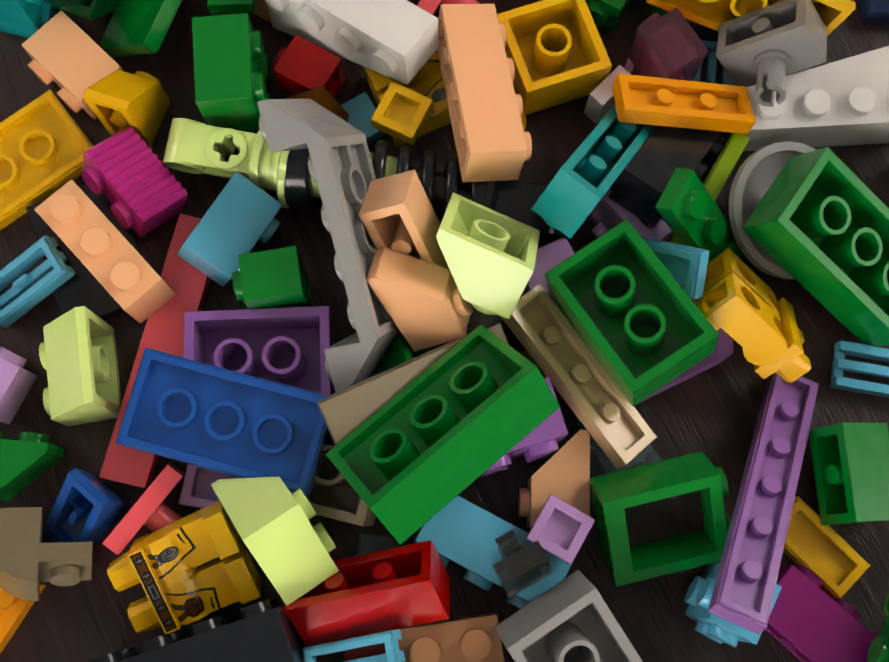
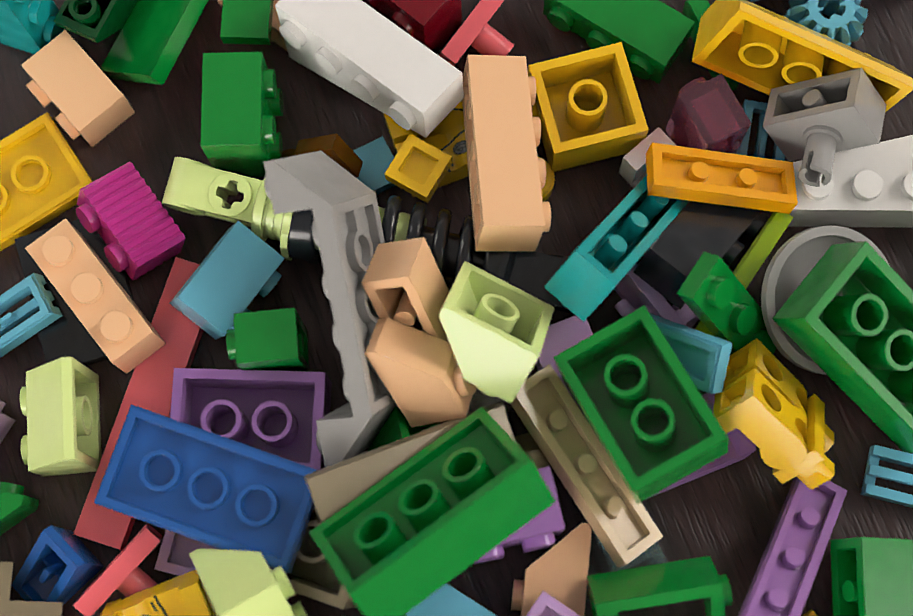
camera: 10 degrees right, 0 degrees up
yellow slope [82,69,170,148] -> none
red brick [273,35,345,97] -> none

